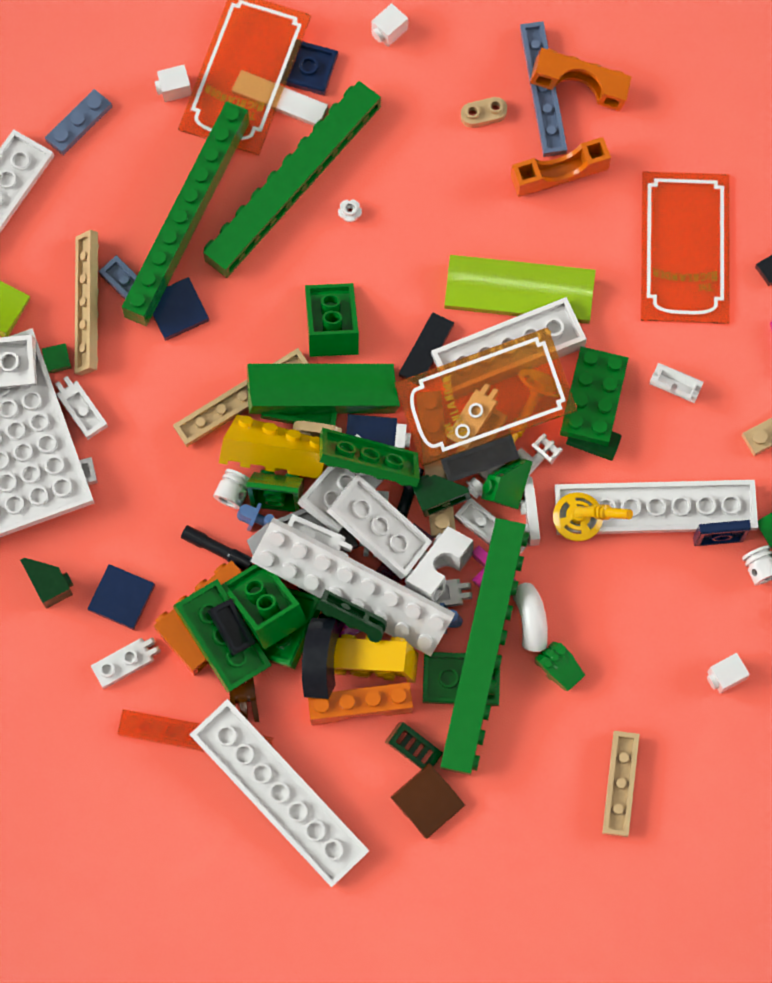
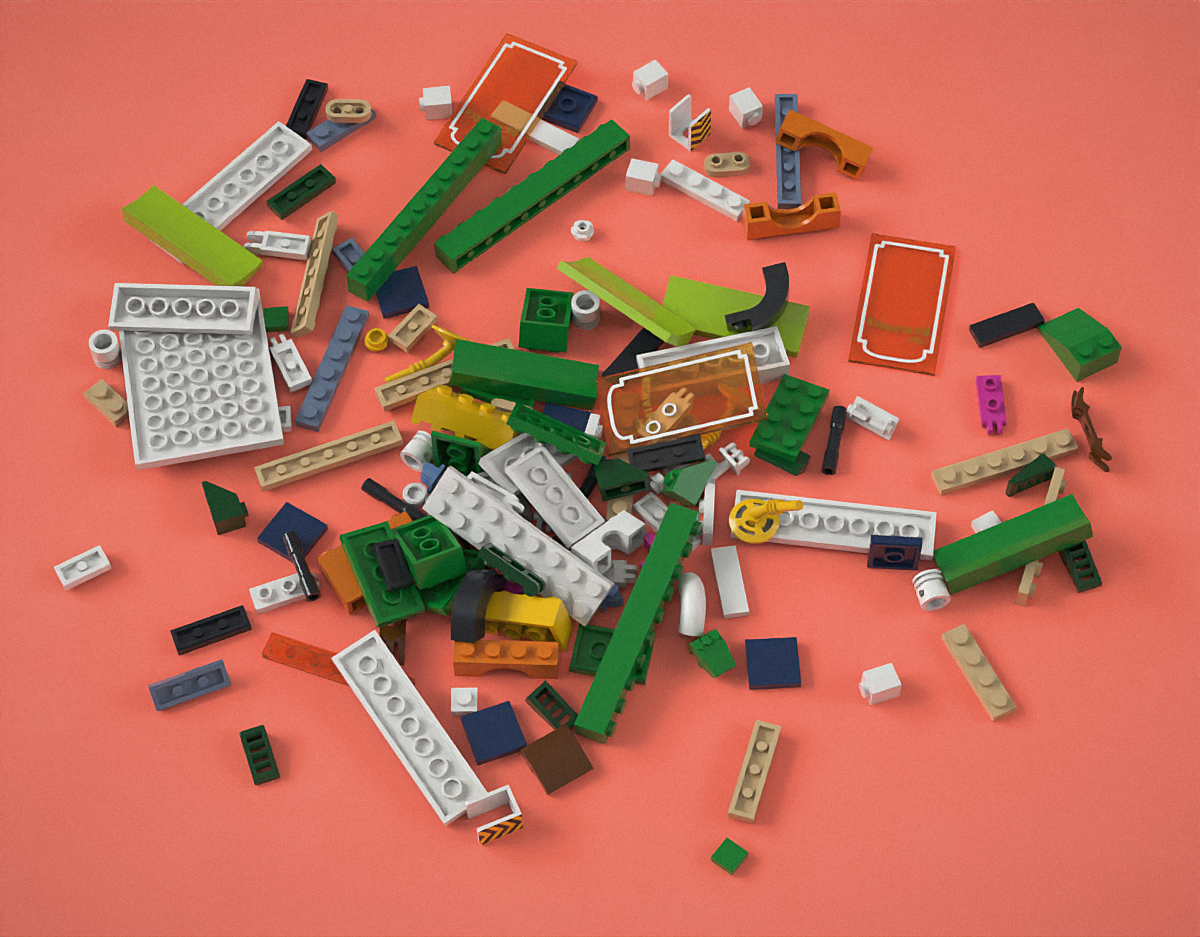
camera: 10 degrees right, 15 degrees down
none -> sand blue plate [148,659,231,711]
none -> black tile [170,605,252,655]
none -> dark green slope [239,725,280,786]
none -> white hinge [244,230,312,260]
none -> tan plate [254,420,403,492]
none -> dark green plate [266,164,336,220]
none -> black piece [282,531,321,602]
none -> black tile [286,79,328,140]
none -> sand blue plate [295,305,369,432]
none -> tan plate [325,99,372,123]
none -> yellow plate [365,328,389,352]
none -> yellow dish [384,324,473,383]
none -> tan plate [388,304,438,353]
none -> white tile [403,483,428,508]
none -> white plate [451,688,478,716]
none -> dark blue tile [460,701,527,766]
none -> white piece [465,785,523,845]
none -> lime arch [557,257,697,347]
none -> white piece [571,290,600,330]
none -> white brick [626,158,662,196]
none -> white plate [661,160,750,222]
none -> white piece [669,94,711,152]
none -> green tile [710,837,748,875]
none -> white tile [711,545,749,619]
none -> black arch [725,262,790,332]
none -> white brick [729,87,763,129]
none -> dark blue tile [745,637,801,690]
none -> black piece [821,406,847,475]

